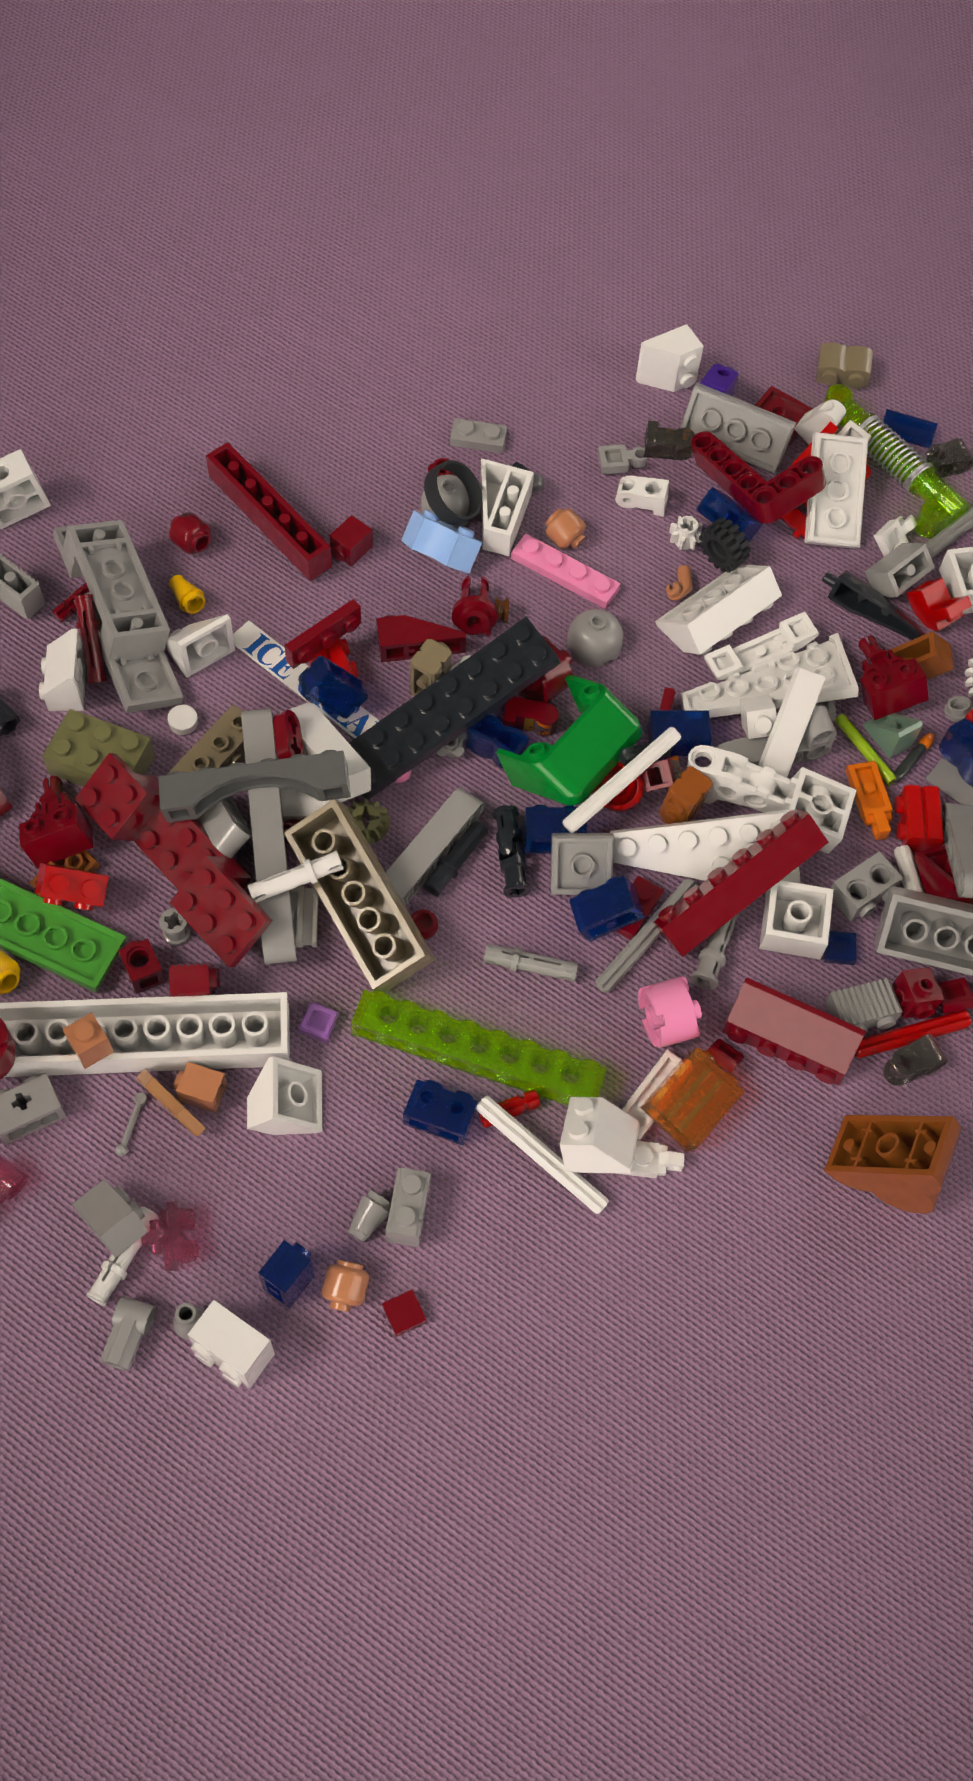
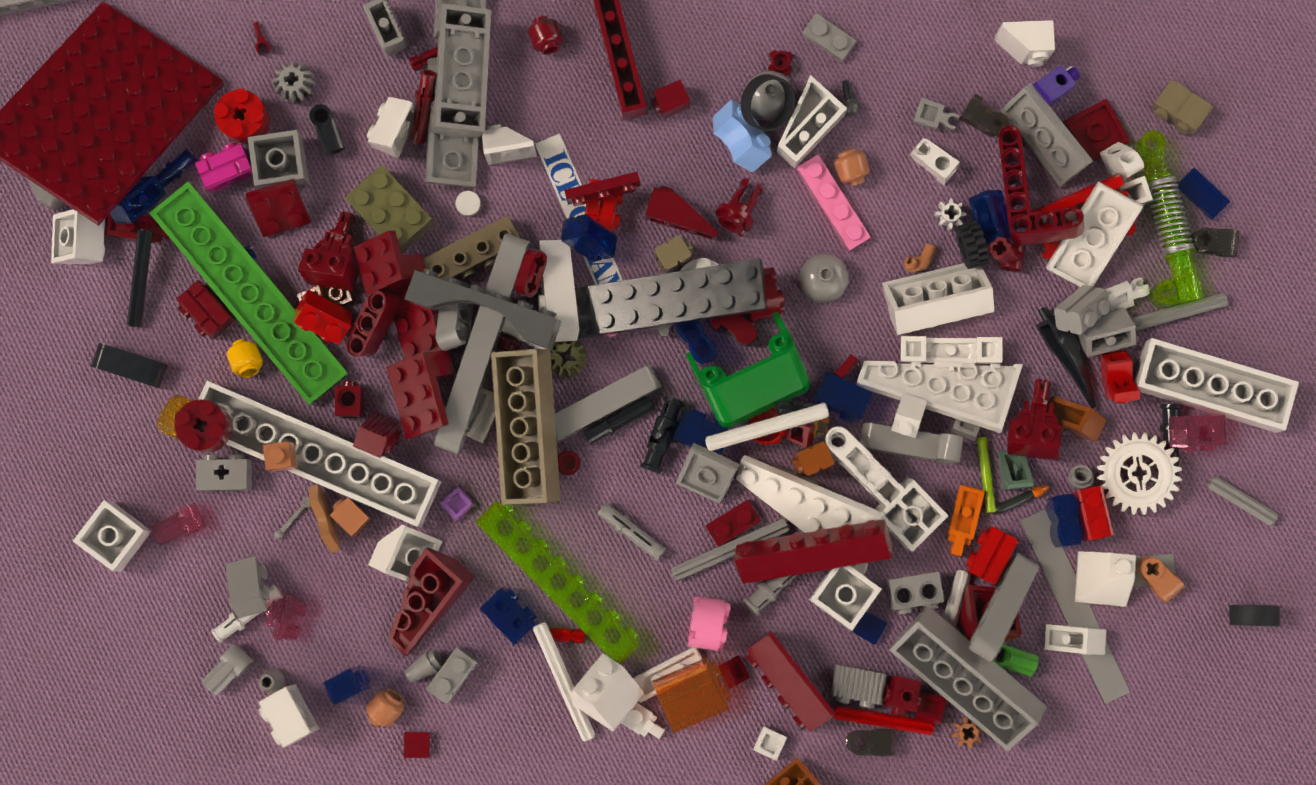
camera: 35 degrees right, 20 degrees up
light grey bush [159,908,191,946] -> none
yellow cone [168,575,205,614] -> none
white pin [248,850,344,903] -> none
reddish brown bush [495,597,510,623] -> none
clear blue brick [569,875,645,942] -> none
white tile [758,666,826,778] -> none
none -> dark red beam [346,290,400,357]
none -> dark red wedge [388,547,475,656]
none -> white plate [753,726,787,761]
none -> dark red piece [989,237,1026,272]
none -> light grey brick [1054,285,1110,335]

